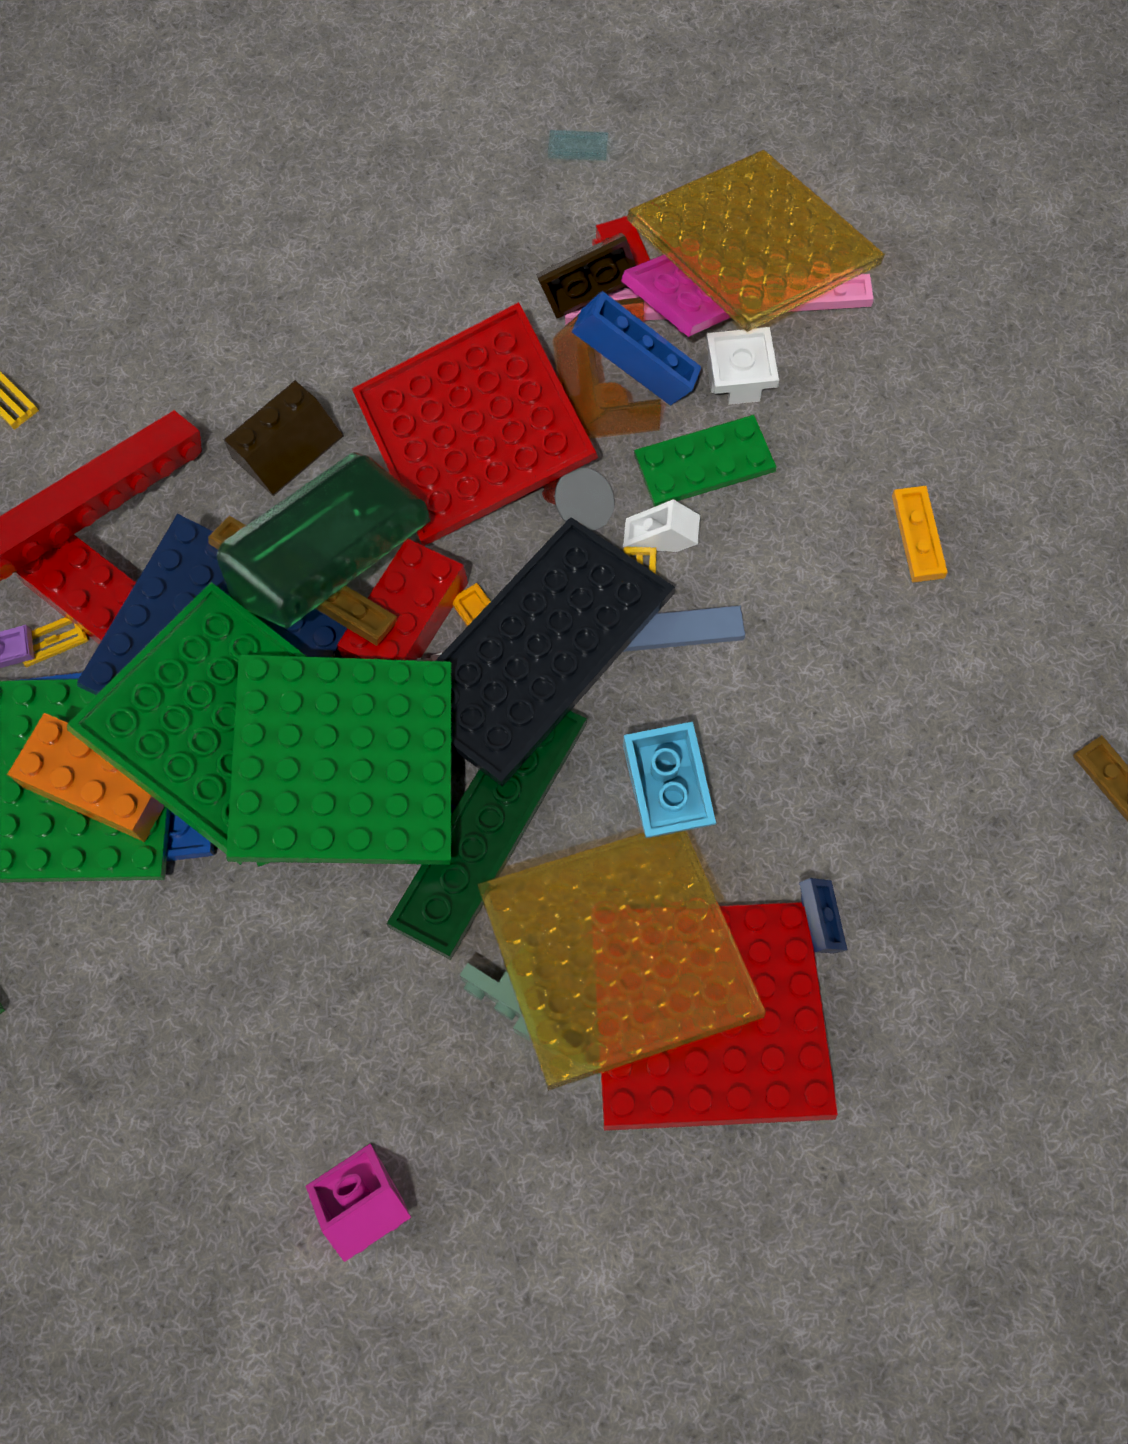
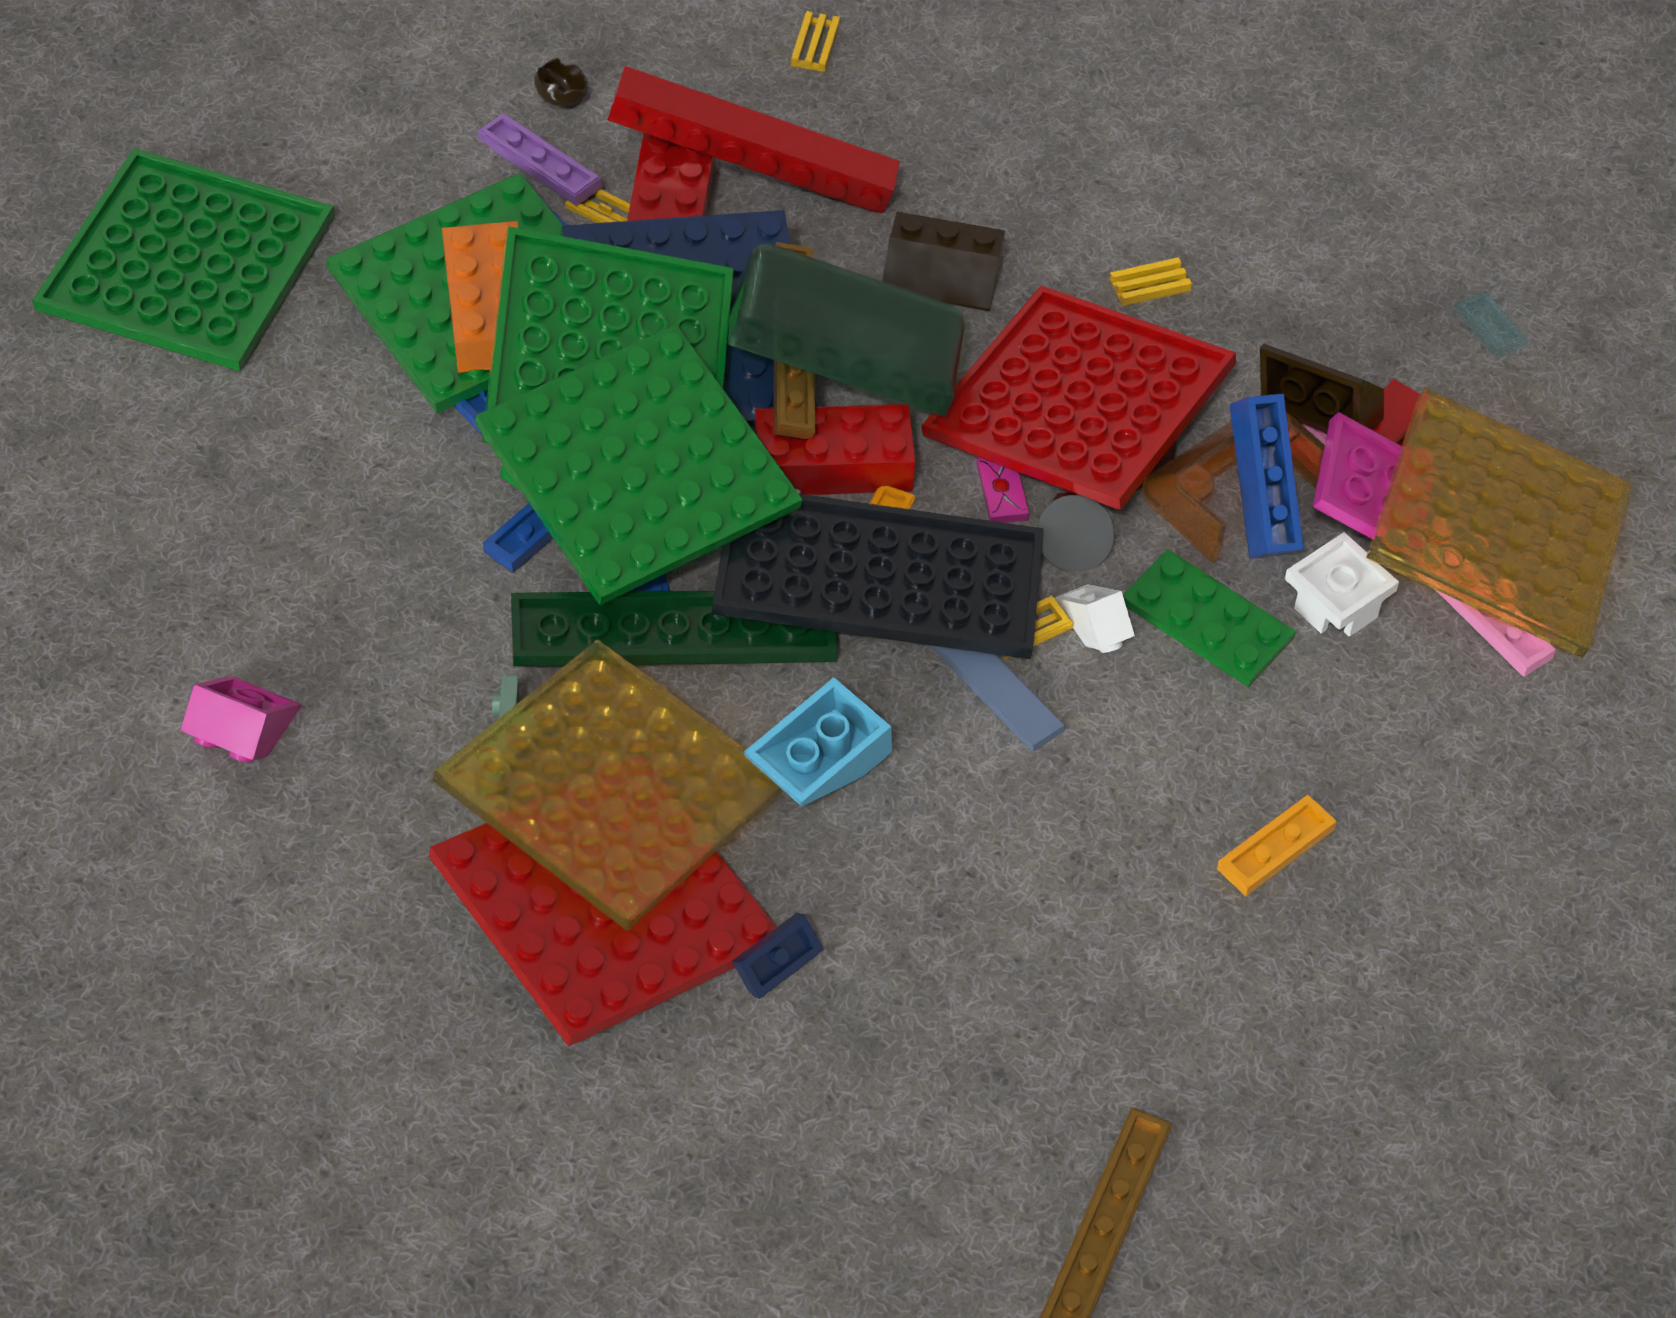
camera: 50 degrees right, 15 degrees down
none -> blue plate [483,503,553,573]
none -> dark pink tile [976,457,1029,523]
none -> yellow tile [1109,257,1192,306]

